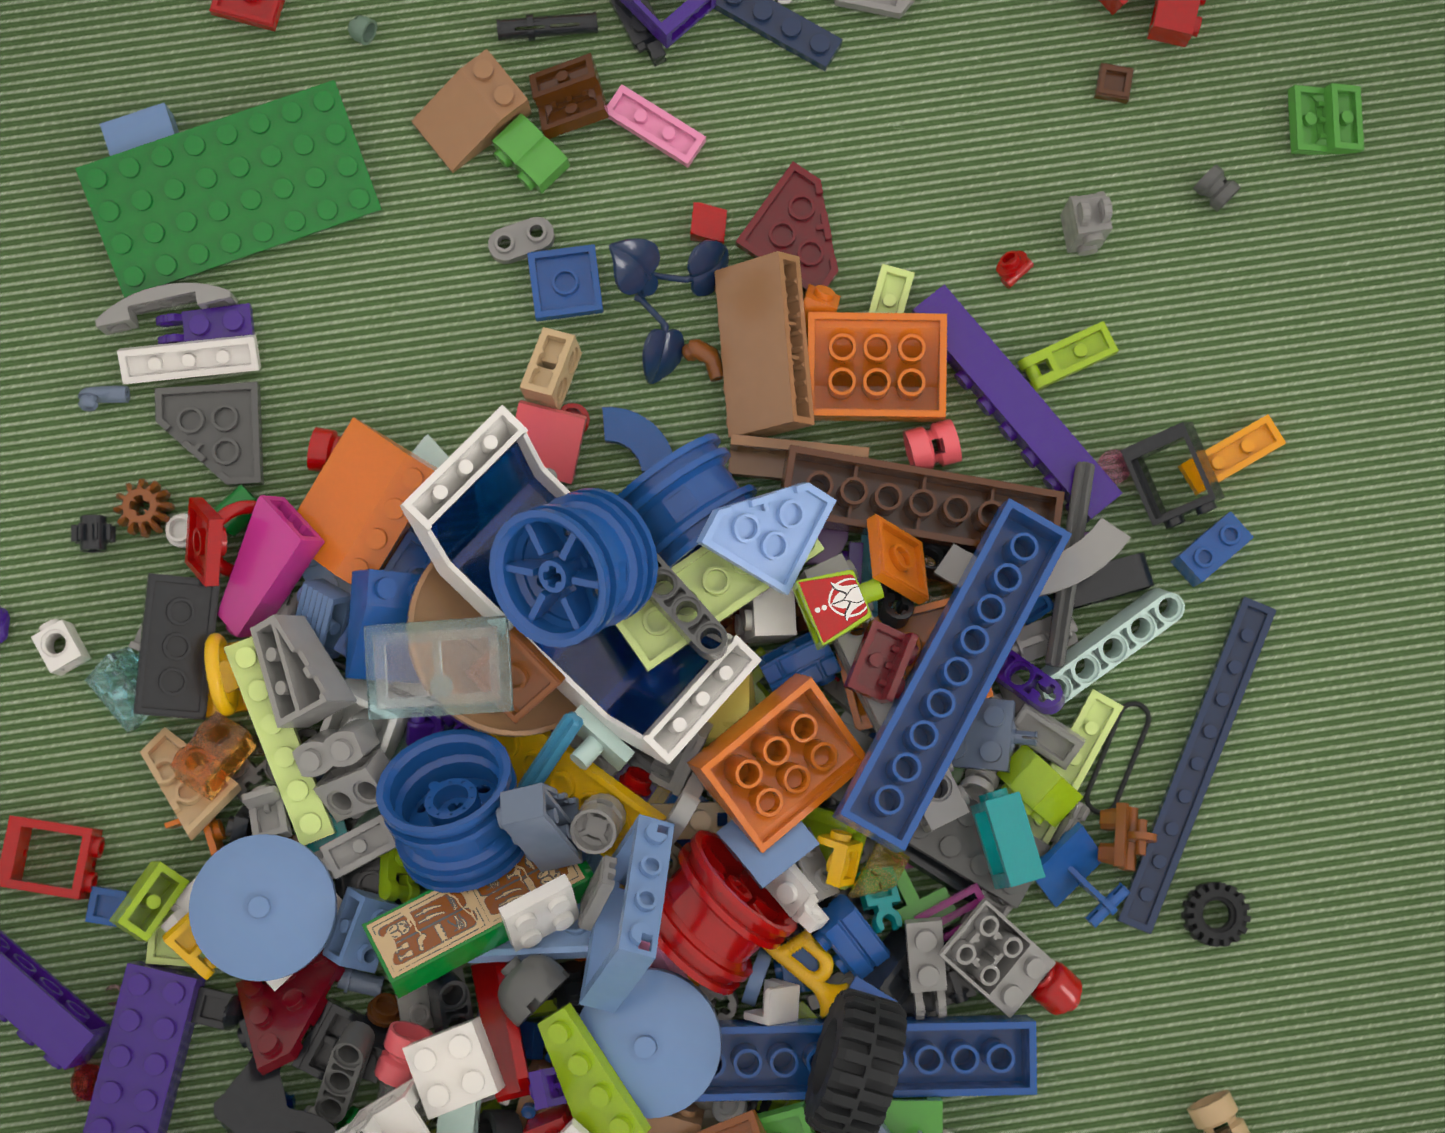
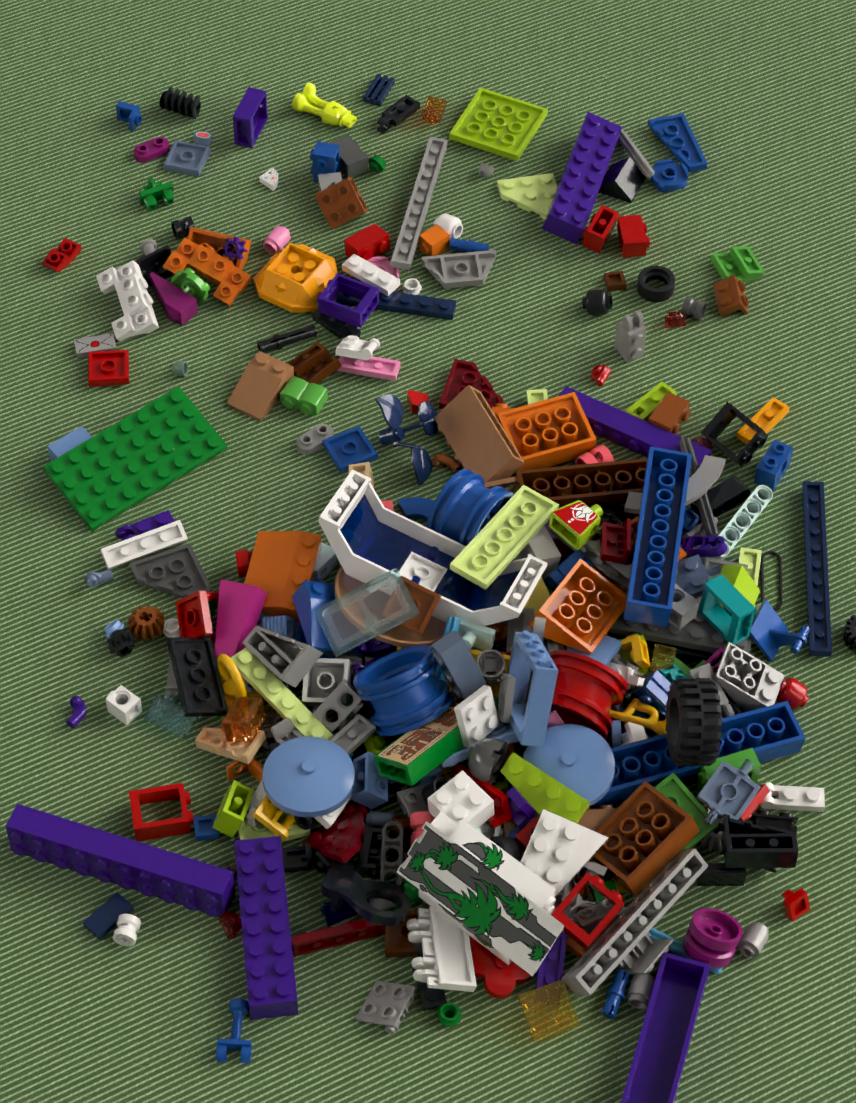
camera: 20 degrees left, 30 degrees down
light grey slope [95,283,238,335] -> none
light grey brick [292,719,380,777] -> none
blue wheel [489,488,658,648] -> none
dark grey beam [649,554,728,661] -> none
light blue plate [696,482,837,595] -> none
orange plate [867,514,929,605] -> none
dark orange hips [1098,803,1157,872] -> none
none -> light blue plate [104,620,125,638]
none -> white plate [335,336,380,360]
none -> black head [582,289,613,316]
none -> black tyre [637,265,675,302]
none -> dark orange brick [648,392,691,435]
none -> clear red plate [664,311,686,328]
none -> dark orange bracket [713,275,749,317]

